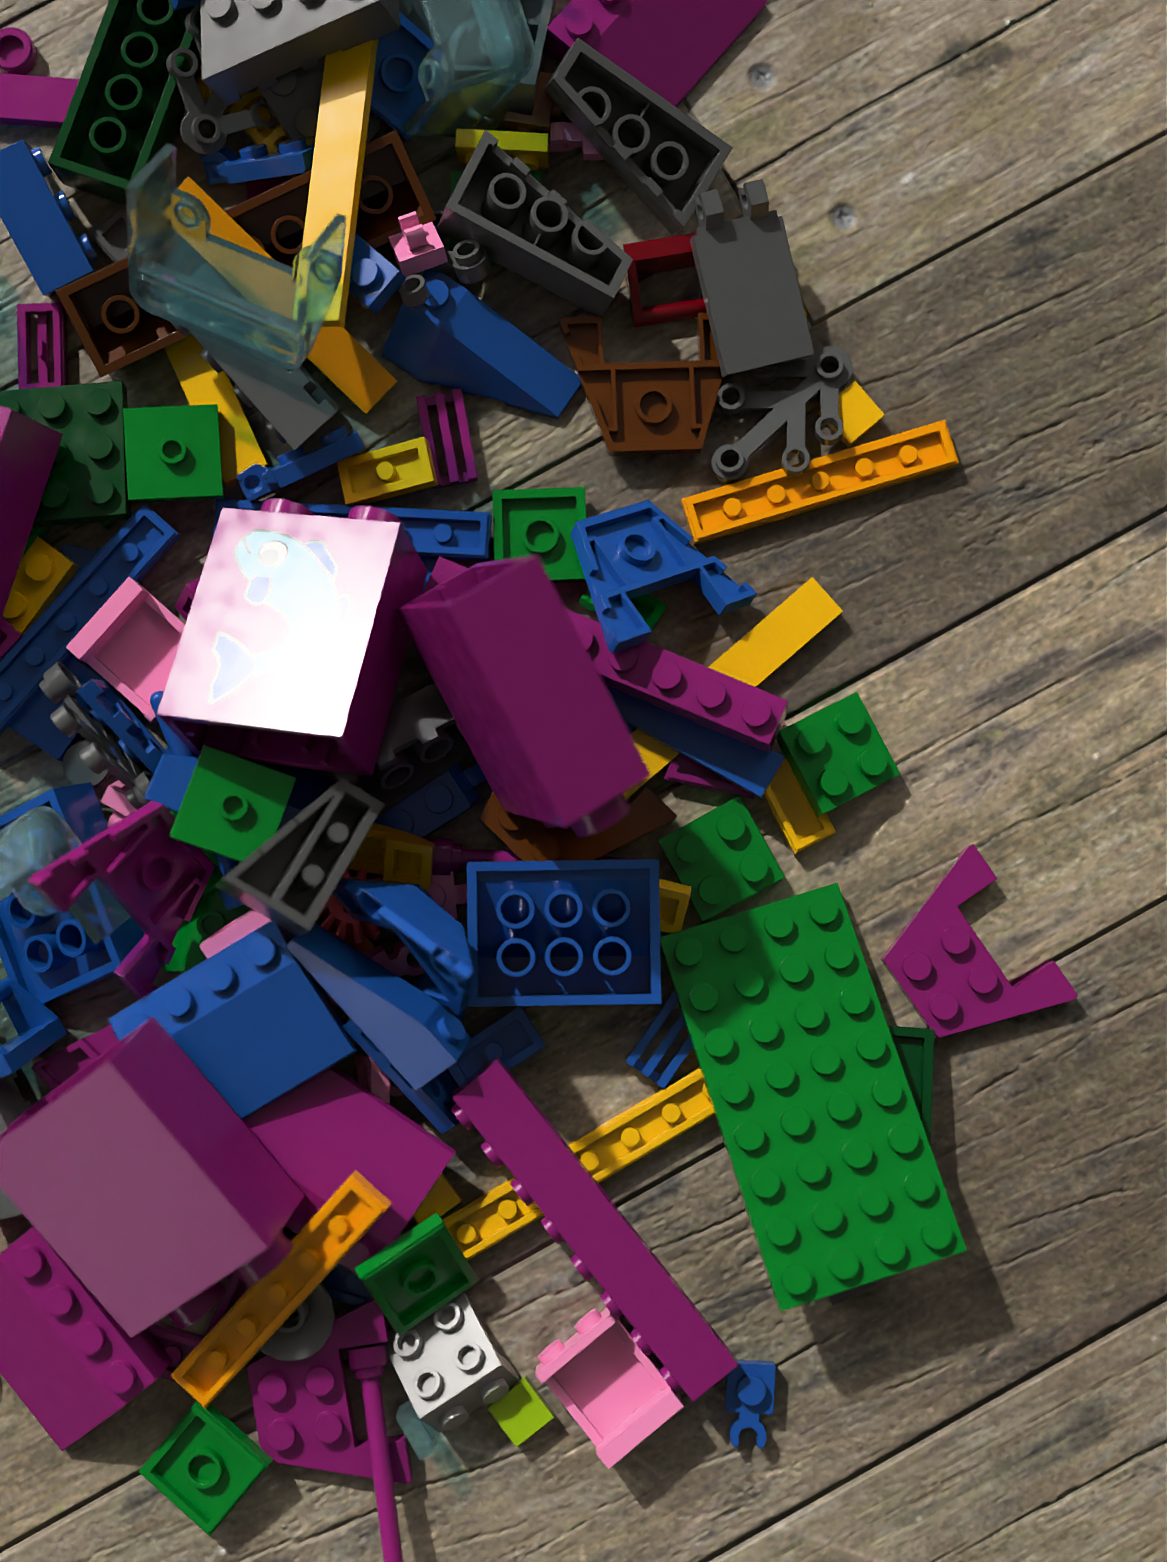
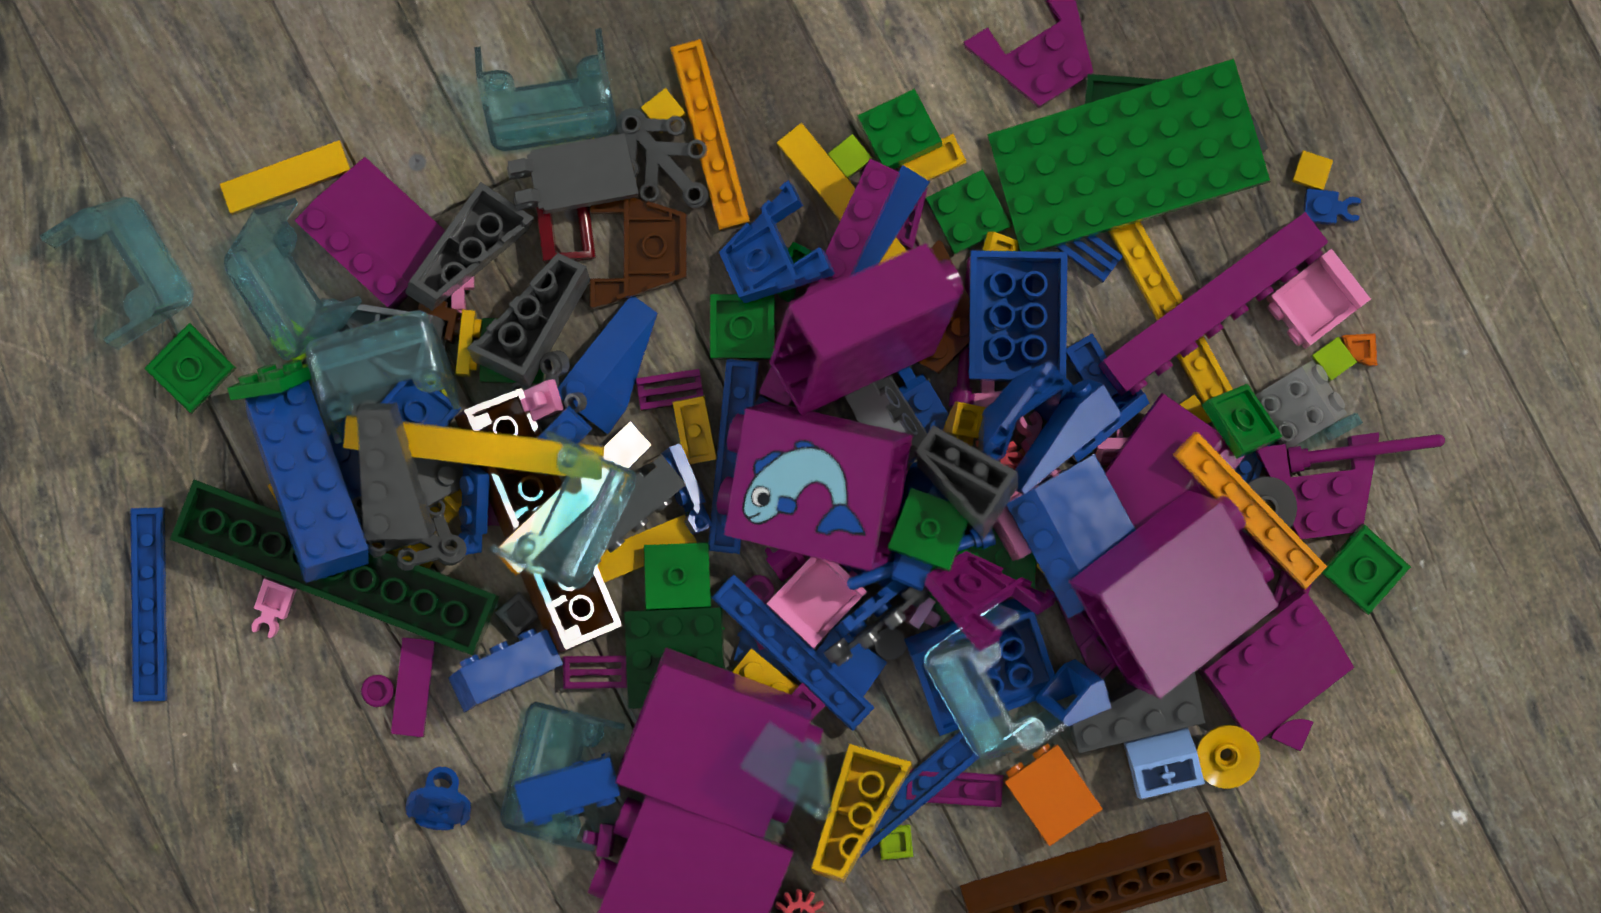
camera: 90 degrees left, 0 degrees up
none -> clear light blue windscreen [474,28,617,151]
none -> magenta tile [744,575,774,604]
none -> lime tile [828,134,872,179]
none -> yellow tile [1291,150,1333,190]
none -> orange tile [1342,334,1377,366]

